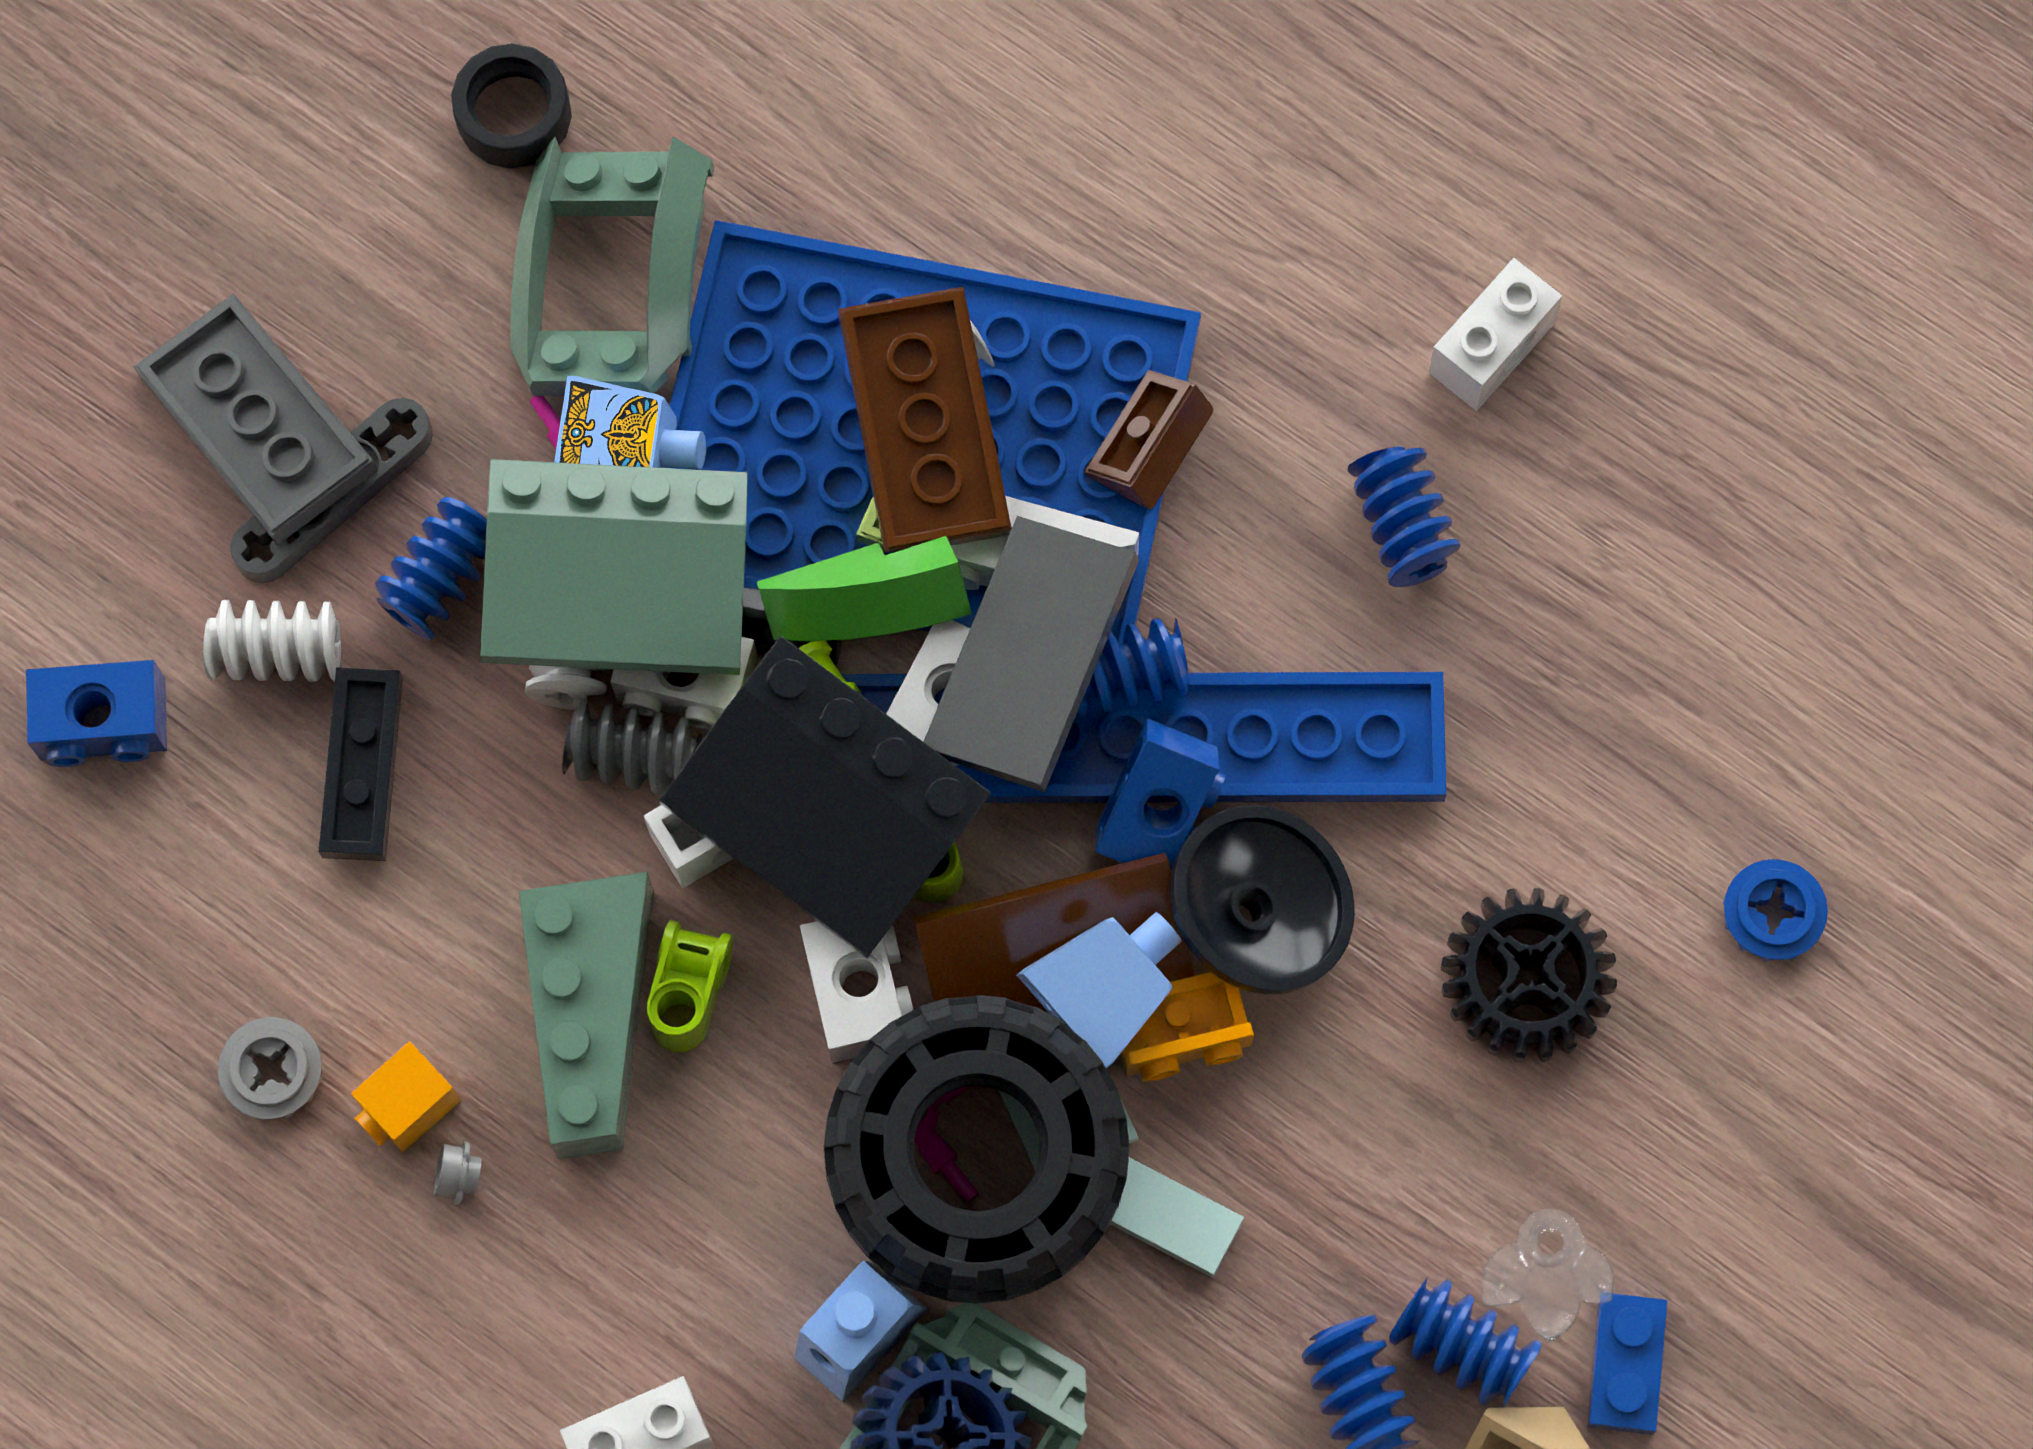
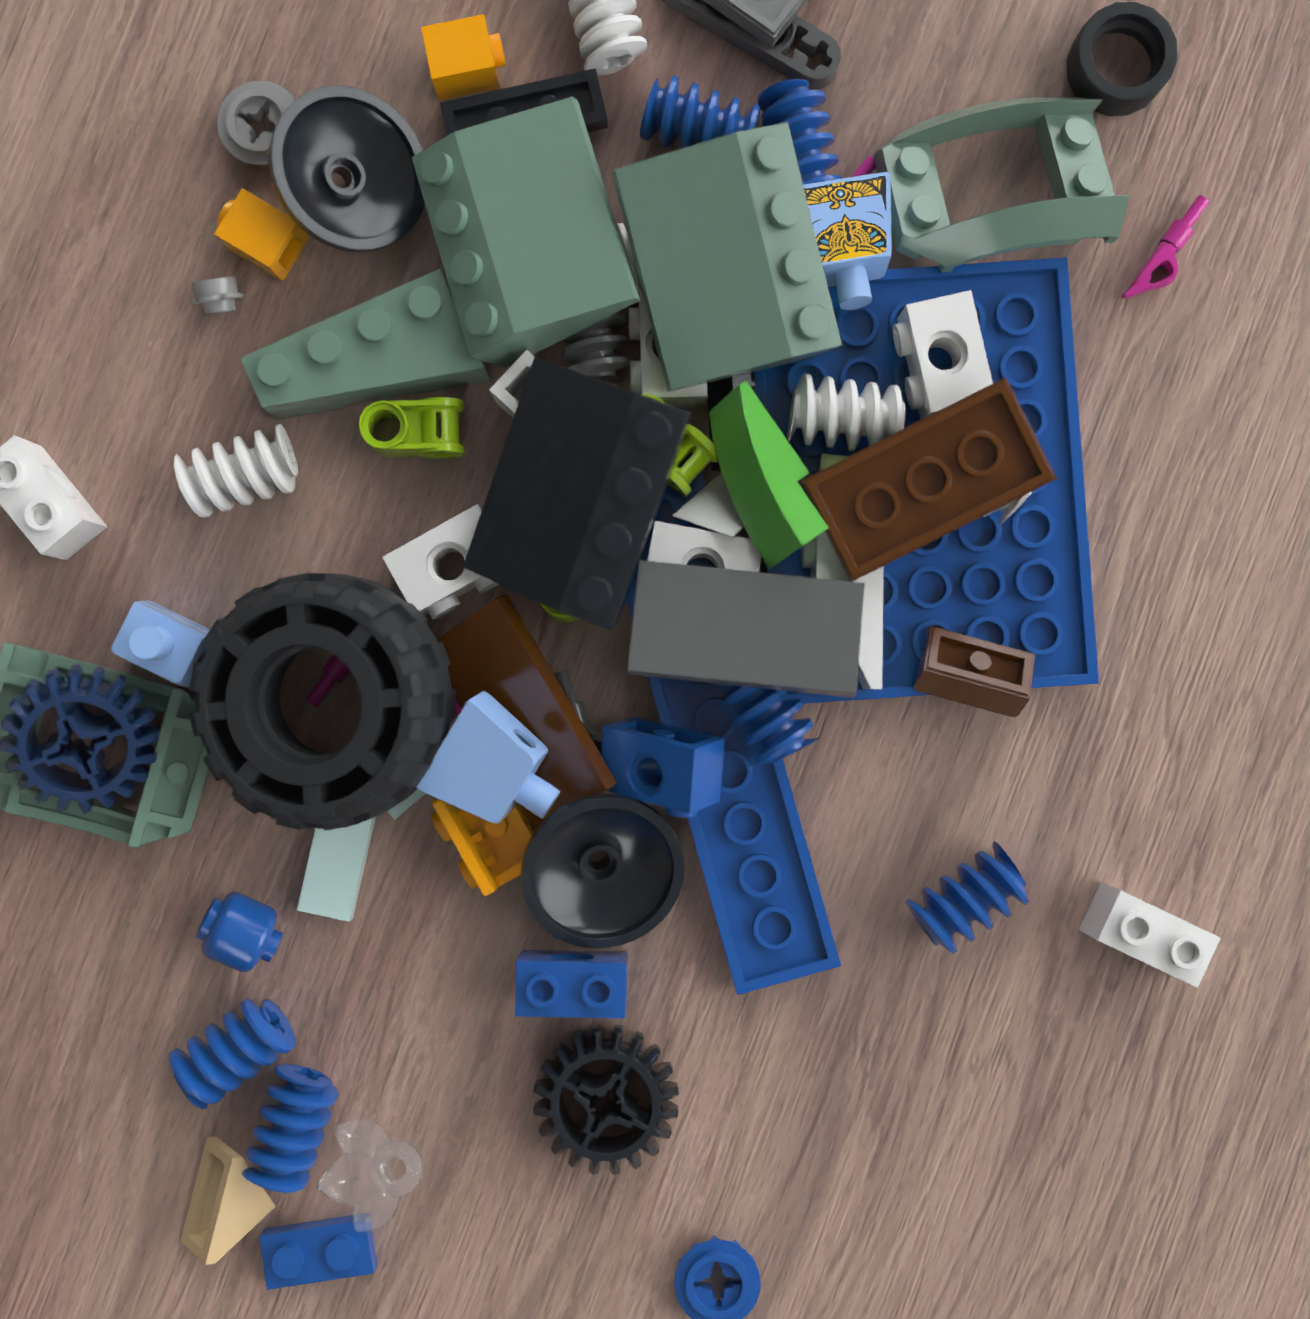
camera: 70 degrees right, 15 degrees up
none -> white piece [174,423,298,518]
none -> blue head [195,892,283,972]
none -> black dish [268,86,425,252]
none -> sand green slope [412,97,640,368]
none -> light orange brick [421,14,506,101]
none -> blue brick [515,950,628,1018]
none -> white sticker [673,473,744,537]
none -> blue piece [757,79,842,184]
none -> white piece [787,373,905,451]
none -> white brick [893,290,993,420]
none -> dark pink hand [1121,195,1210,299]

